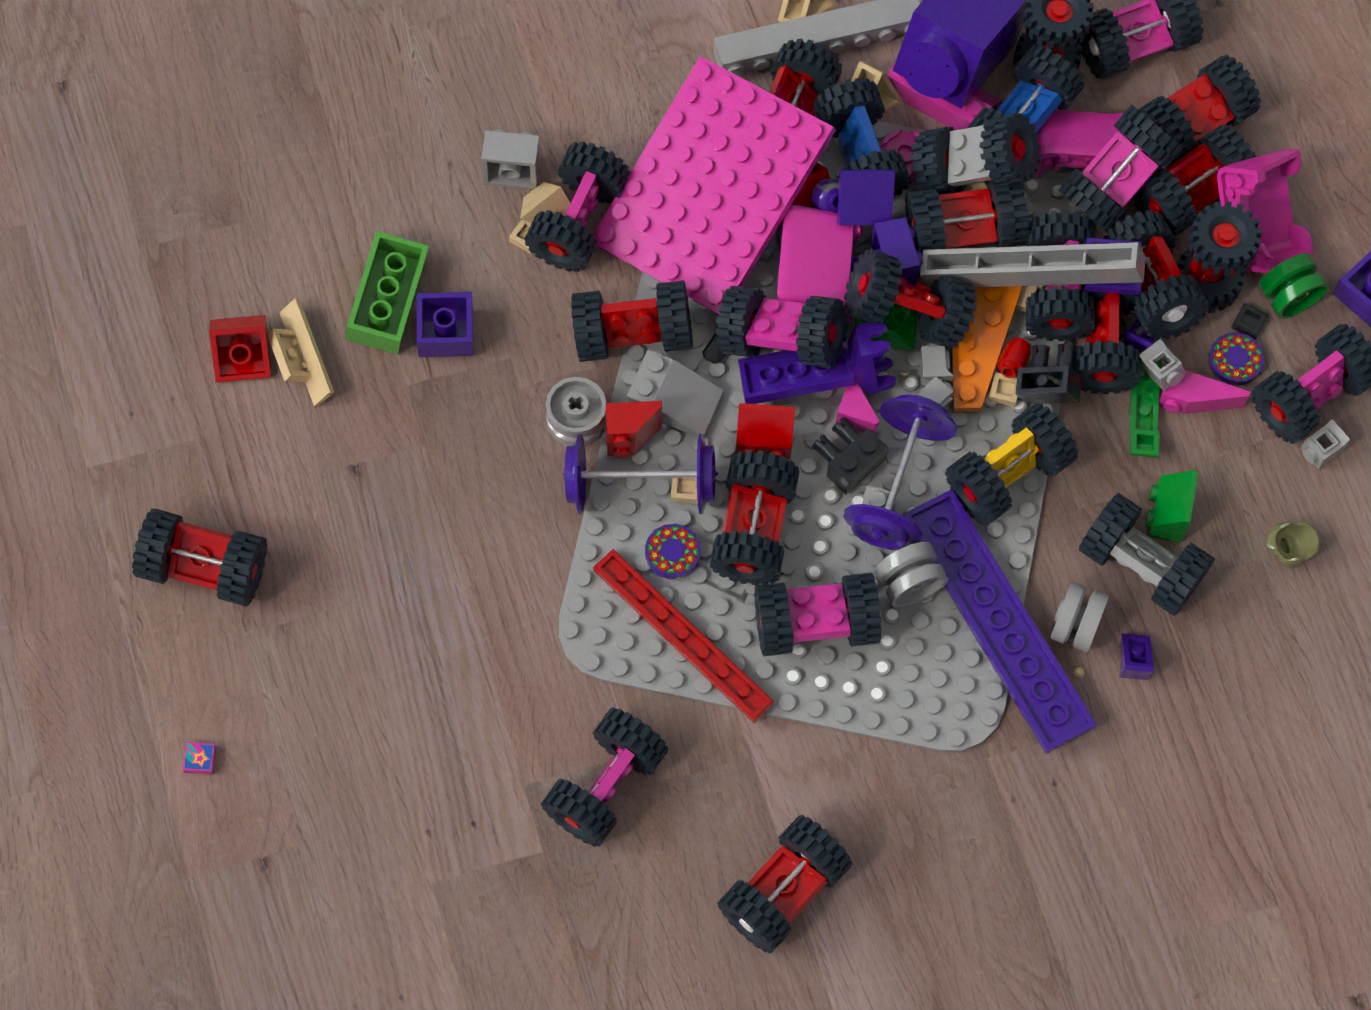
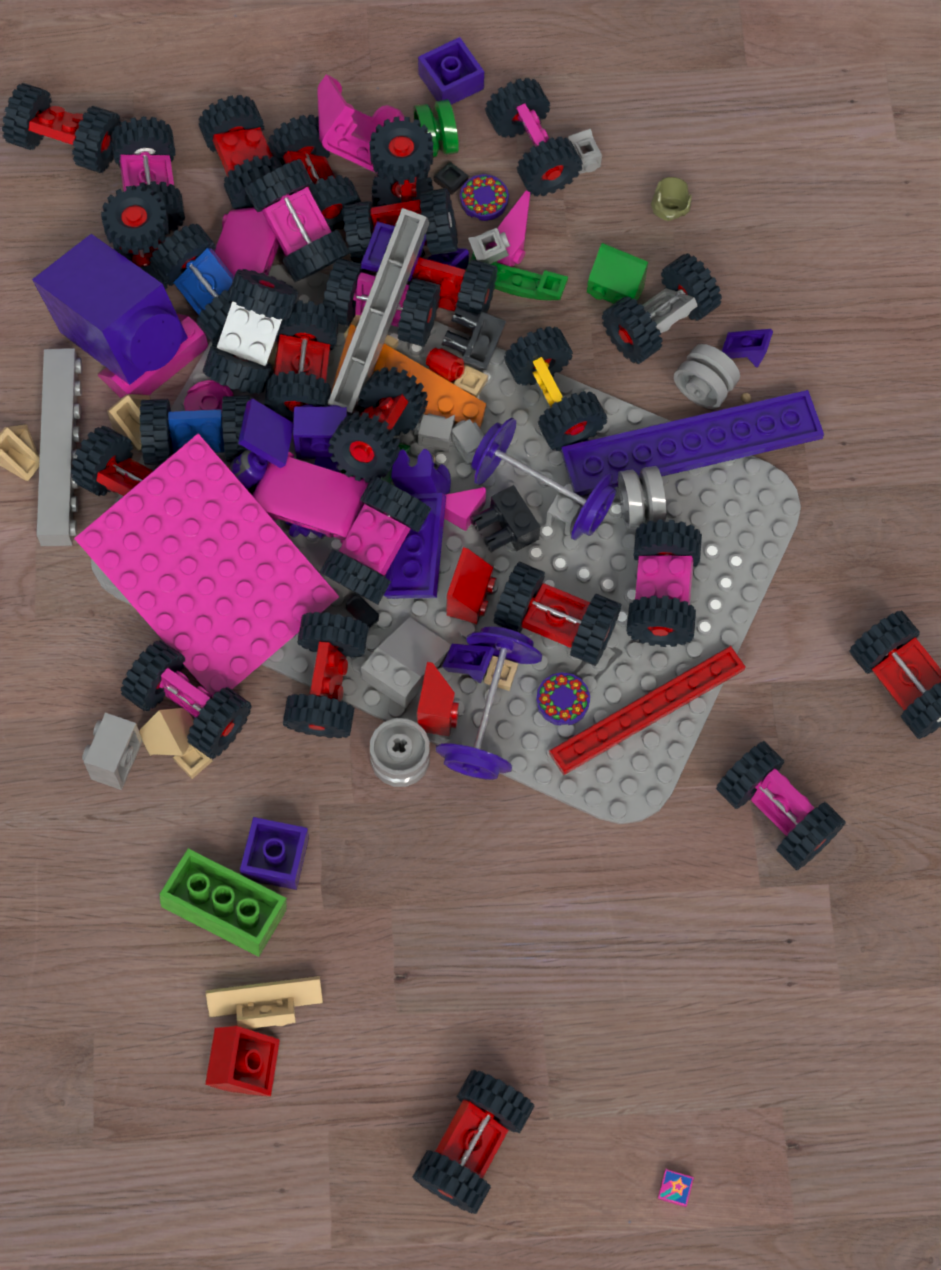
camera: 75 degrees left, 0 degrees up
none -> dark purple slope [442,643,495,683]

